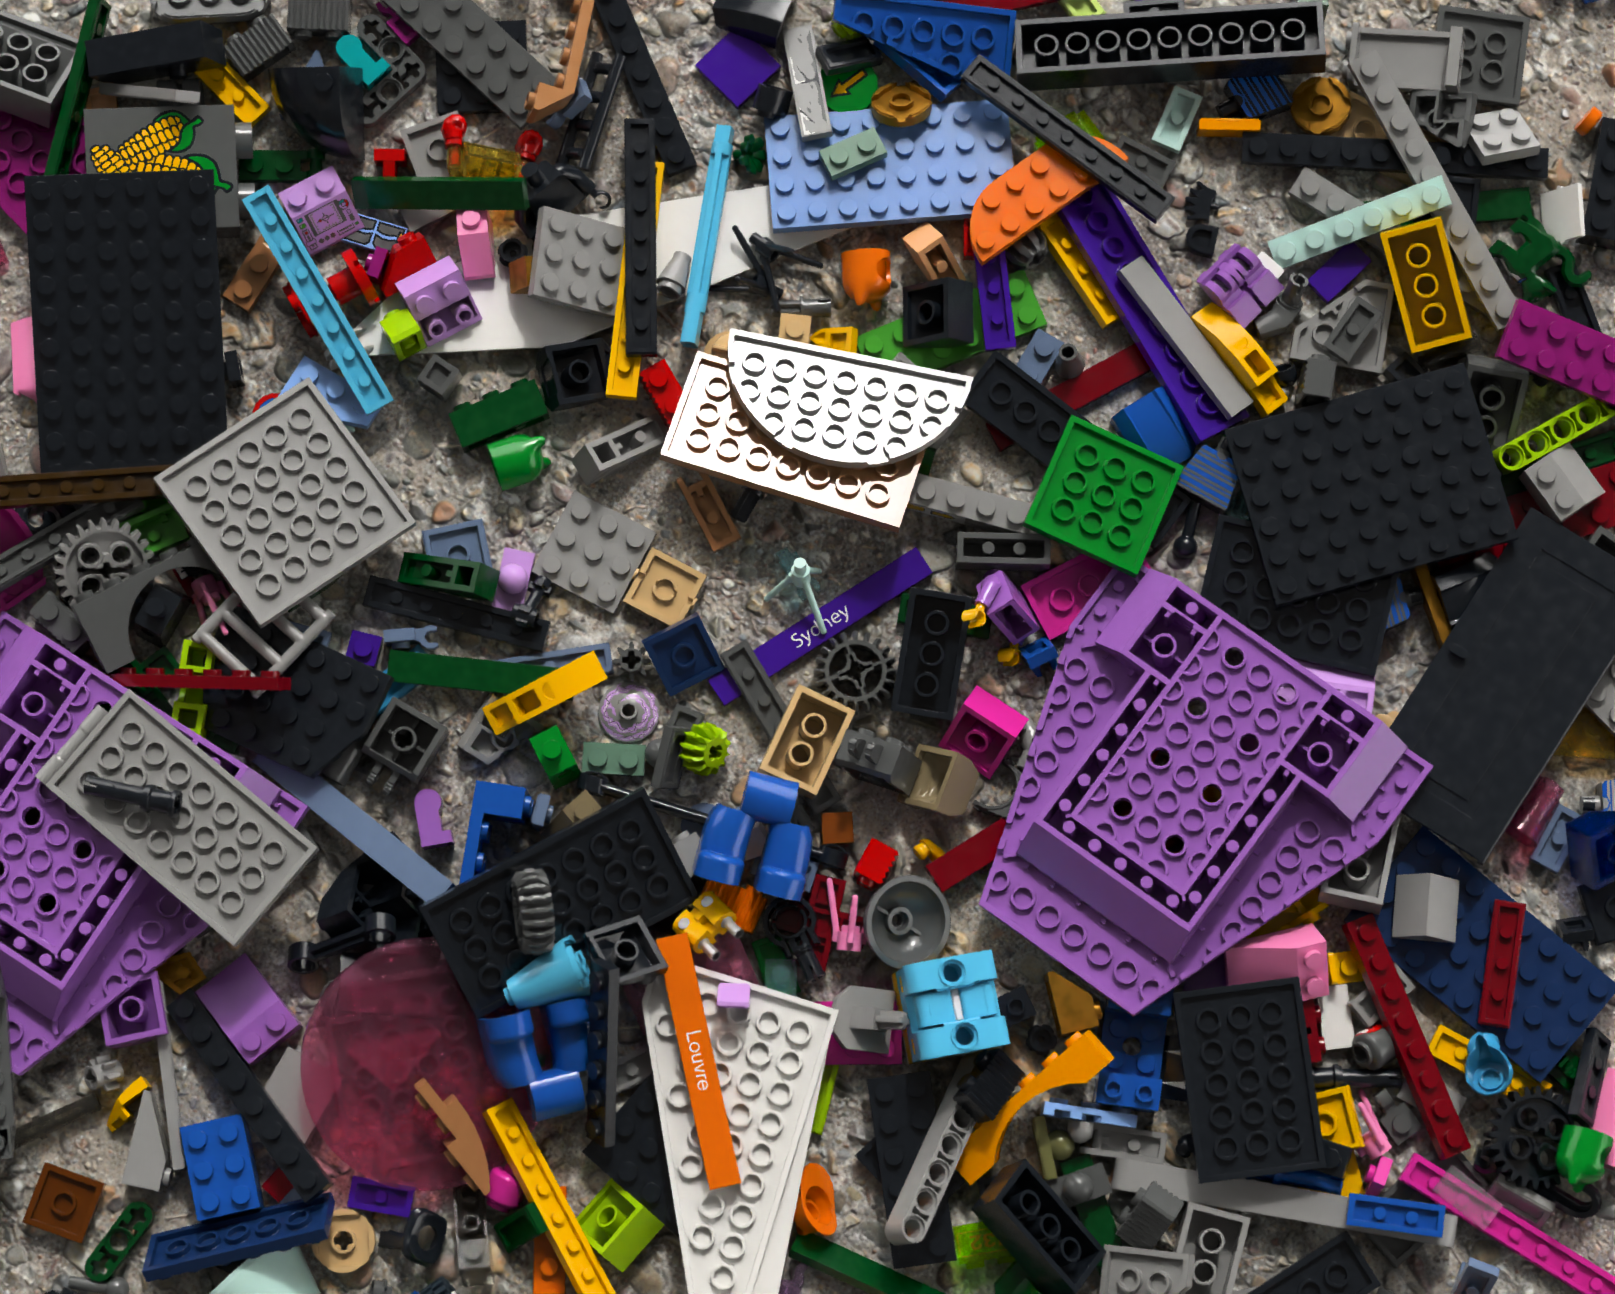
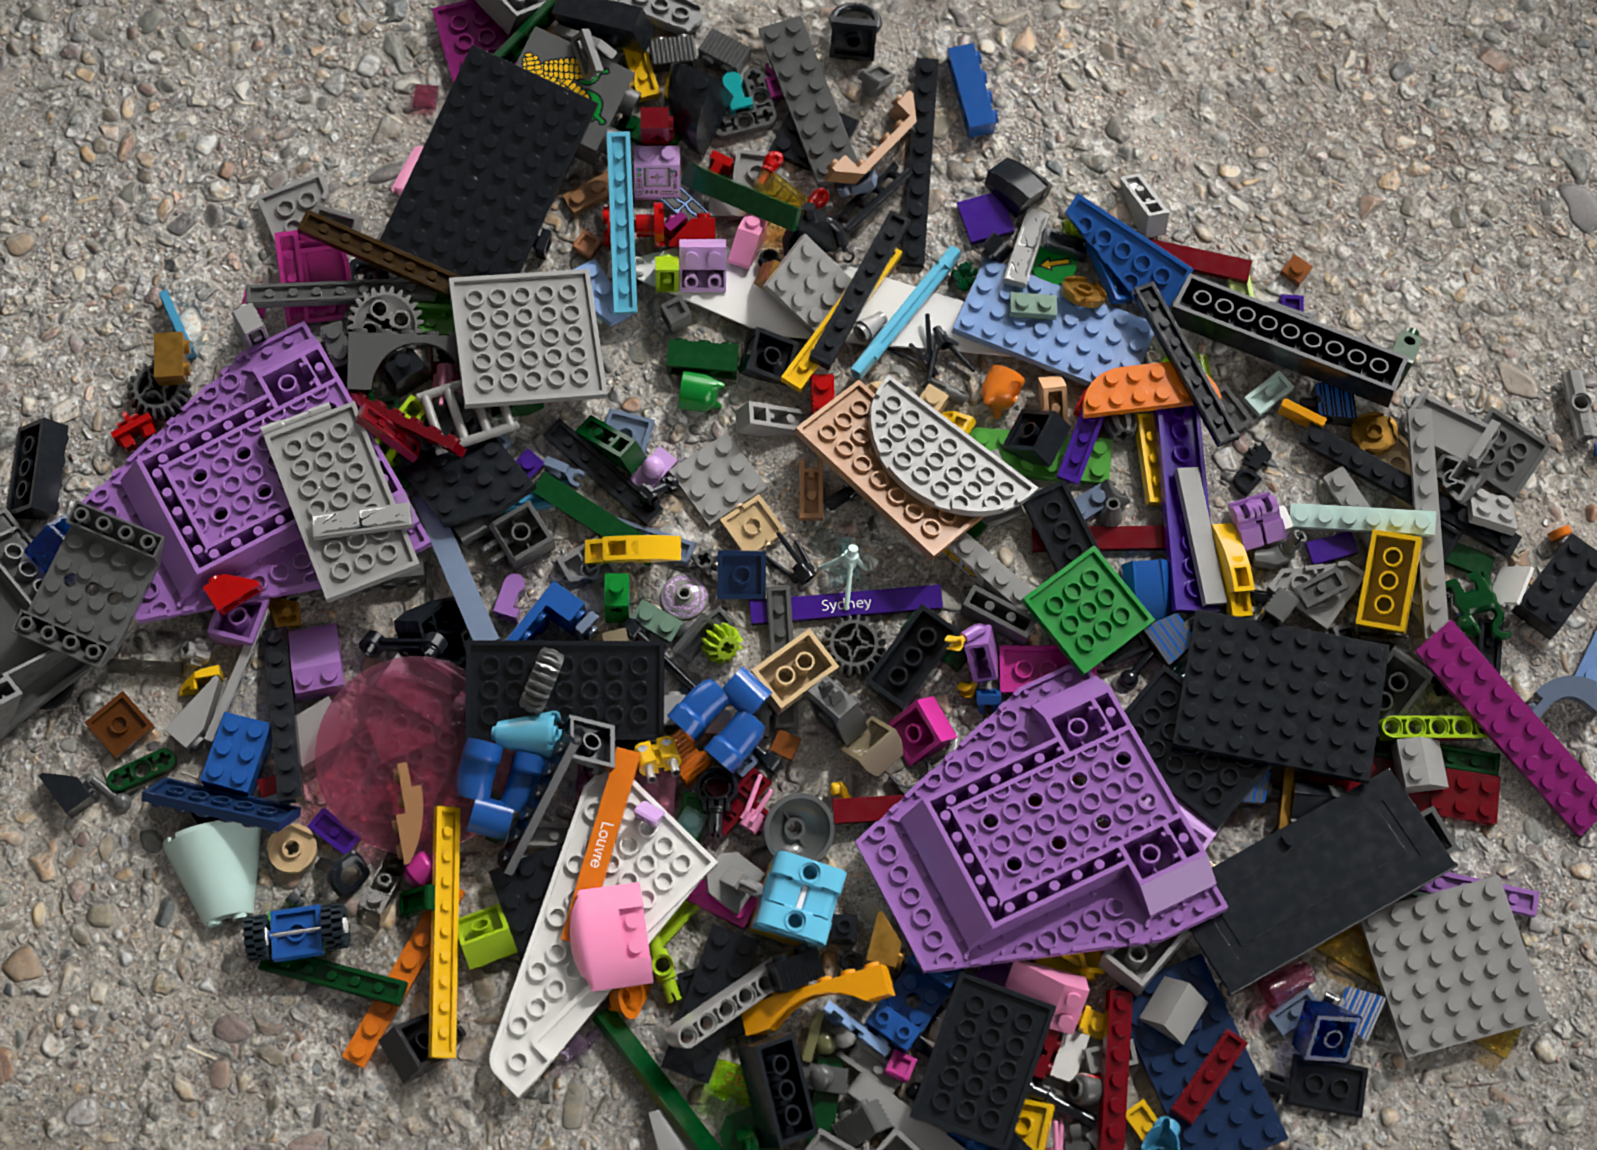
camera: 25 degrees right, 10 degrees down
black pin [83,775,183,819] -> none
red brick [853,838,898,892] -> none
none -> red slope [203,574,264,616]
none -> light grey tile [312,502,413,540]
none -> dark red tile [356,403,422,462]
none -> dark grey tile [570,29,604,81]
none -> bright pink slope [570,882,653,992]
none -> nougat tile [571,229,604,261]
none -> dark red brick [641,107,674,146]
none -> lime pin [649,933,683,1004]
none -> black plant [766,531,817,585]
none -> dark pink tile [884,1049,917,1084]
none -> dark grey tile [1101,479,1130,507]

